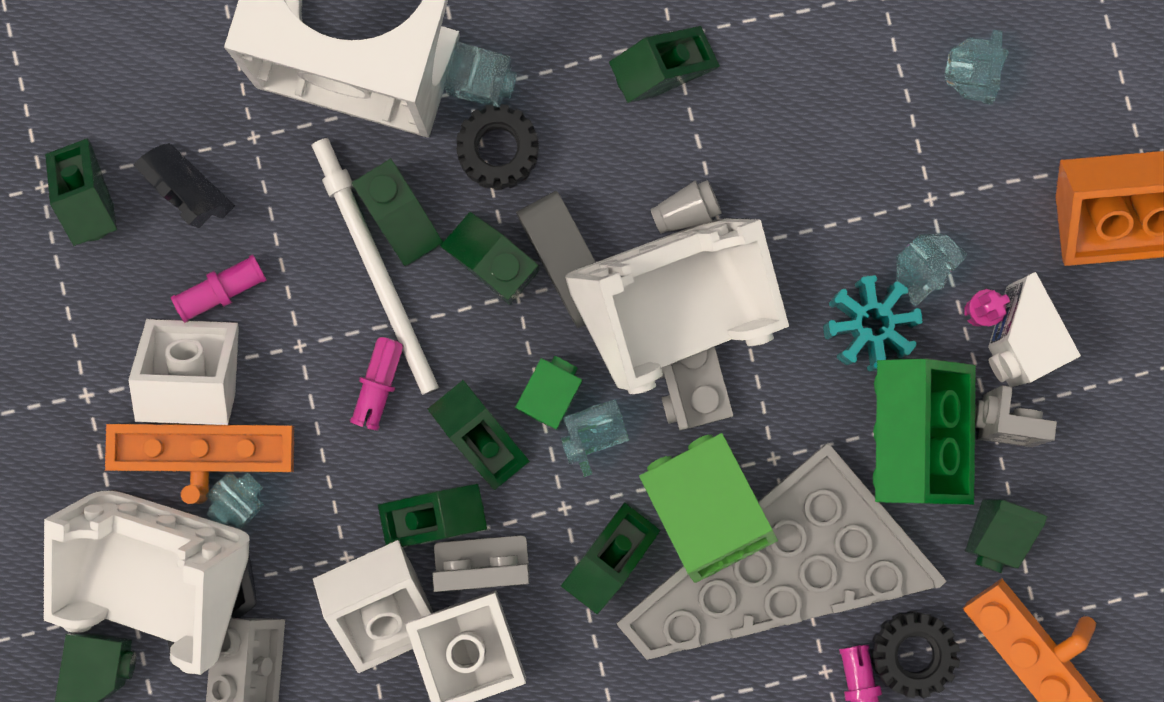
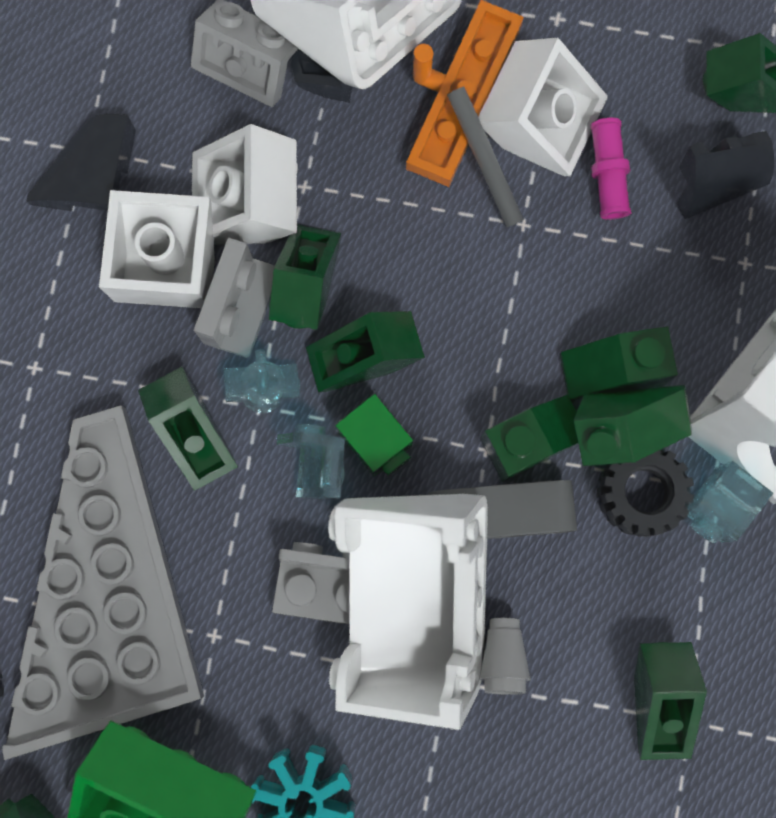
camera: 115 degrees right, 5 degrees down
clear light blue gear [206,472,264,529] -> none
white bar [311,138,439,395] -> none
dark pink axle [350,337,403,431] -> none
bright green brick [639,433,778,583] -> none
none -> clear light blue piece [224,349,300,413]
none -> dark grey bar [447,86,524,228]
none -> dark green slope [574,385,692,466]

